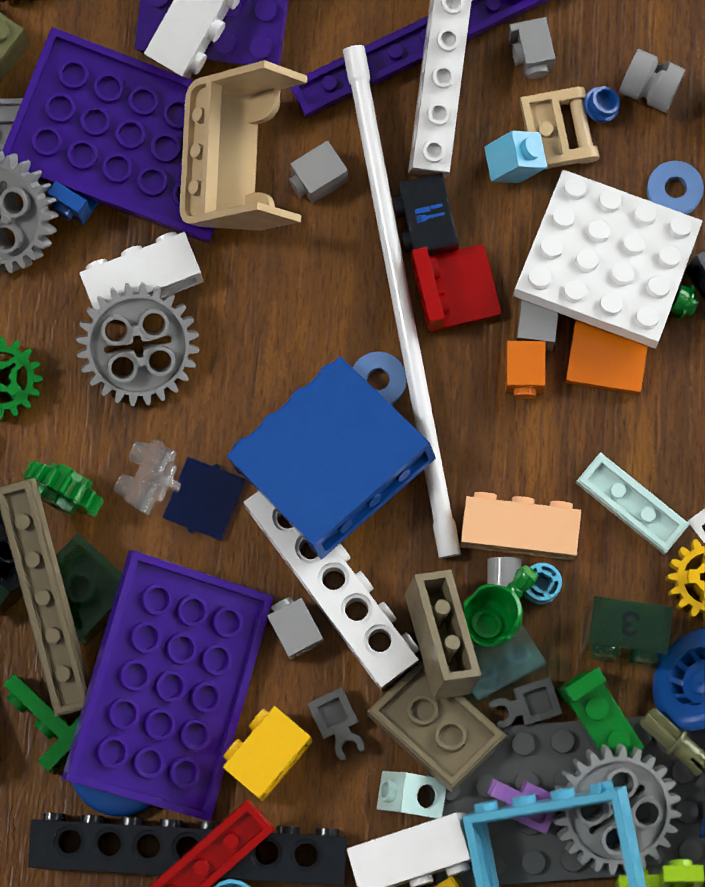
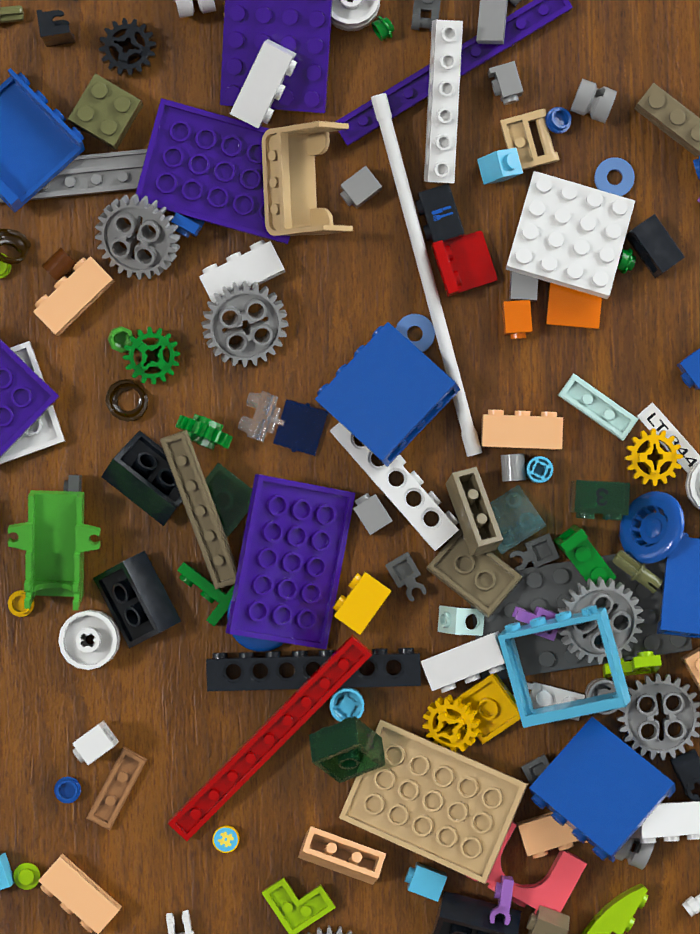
camera: 10 degrees left, 10 degrees up
green hair [462,565,538,648] -> none

